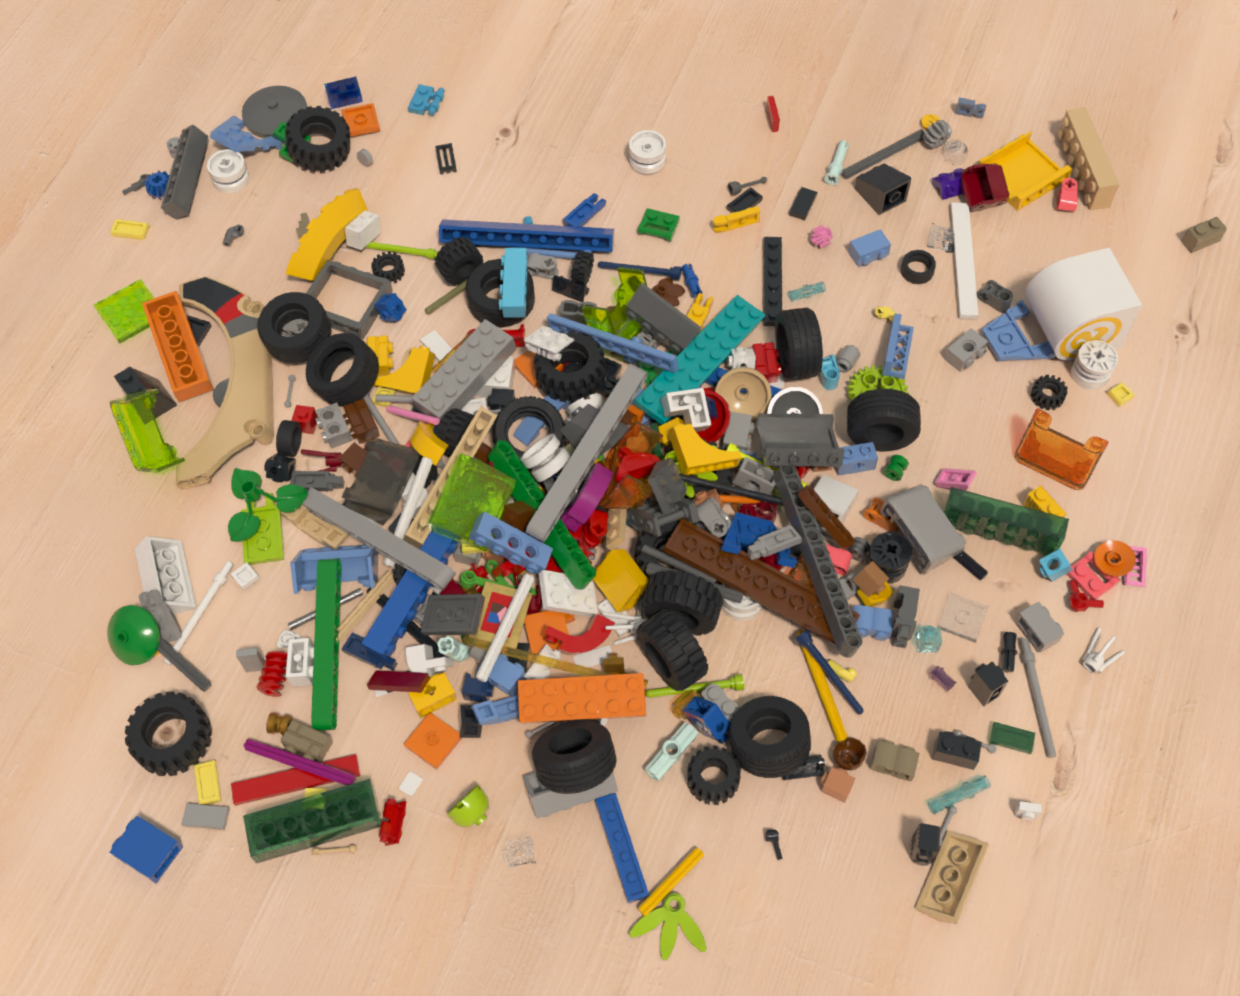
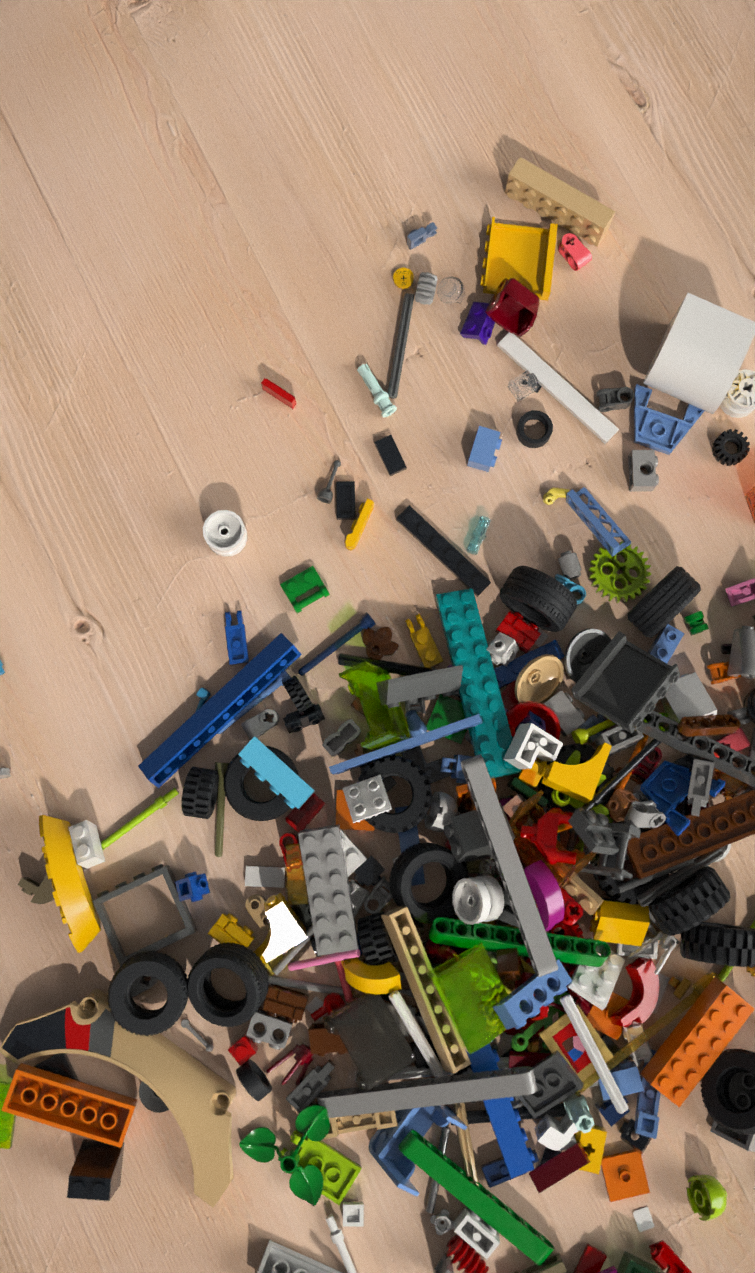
camera: 50 degrees left, 20 degrees up
clear neon green windscreen [110,389,185,472] -> none
black brick [264,453,296,482] -> none
black tyre [371,251,405,285] -> none
black tile [435,143,457,175] -> none
blue pin [681,263,703,298] -> none
bright pink gear [811,225,833,248] -> none
black slope [855,163,912,215] -> none
dark tan brick [1181,217,1227,253] -> none

